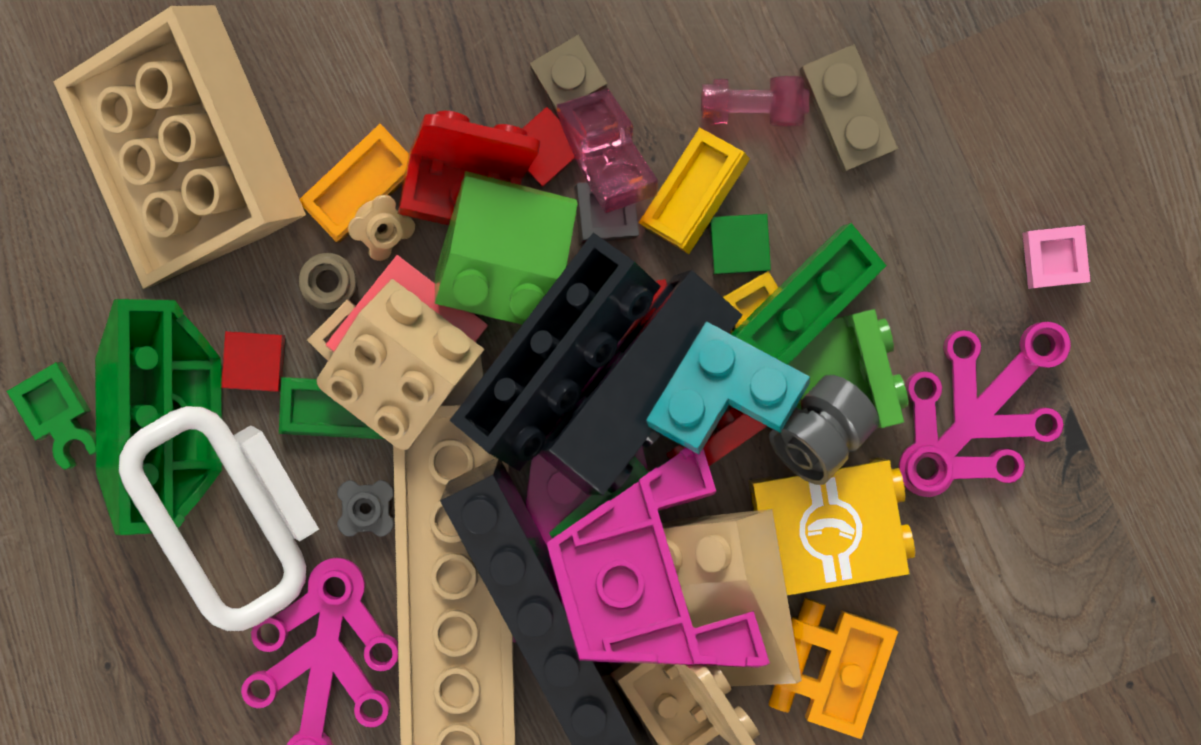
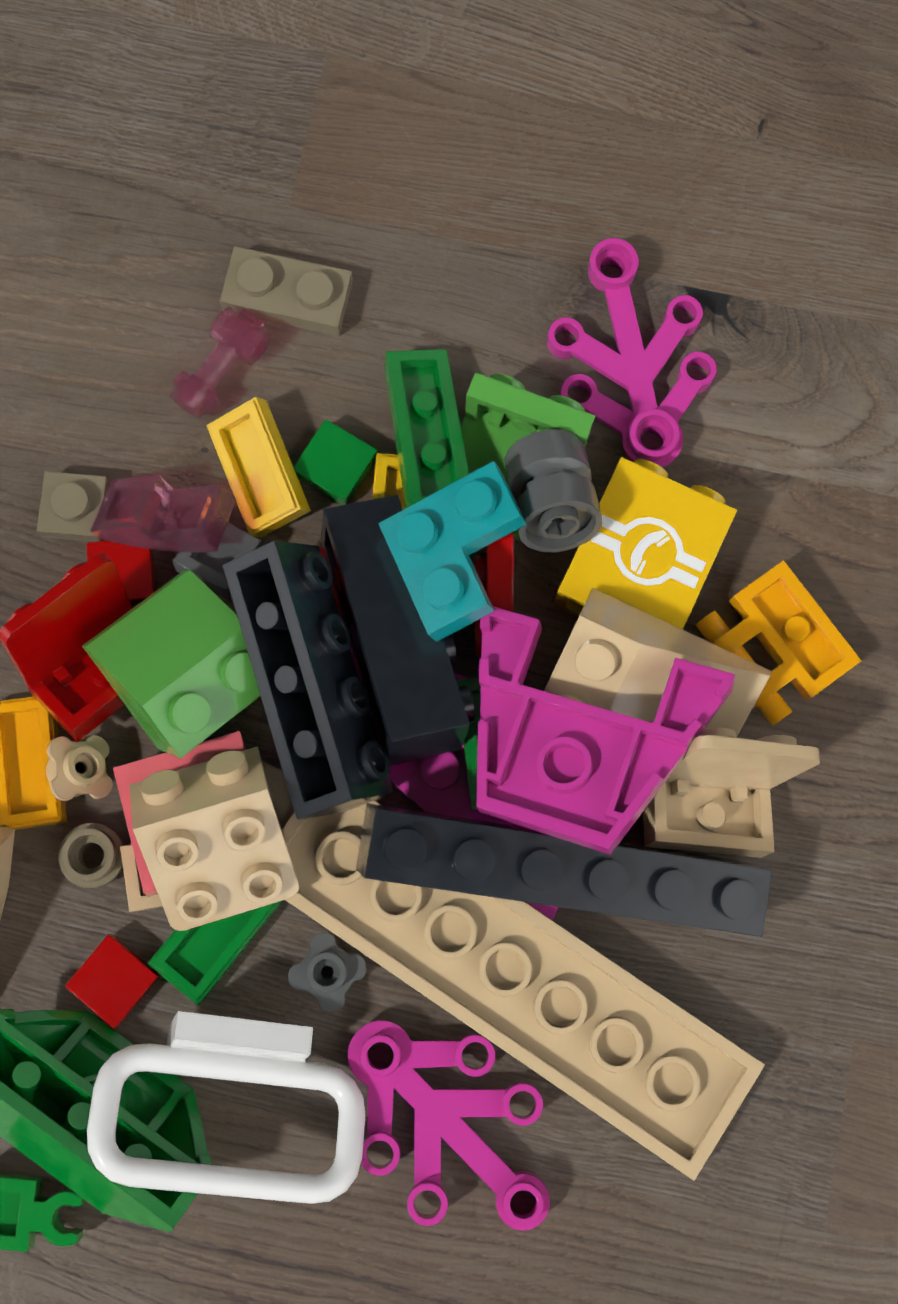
camera: 60 degrees left, 10 degrees down
bright pink plate [1022,225,1090,289] -> none

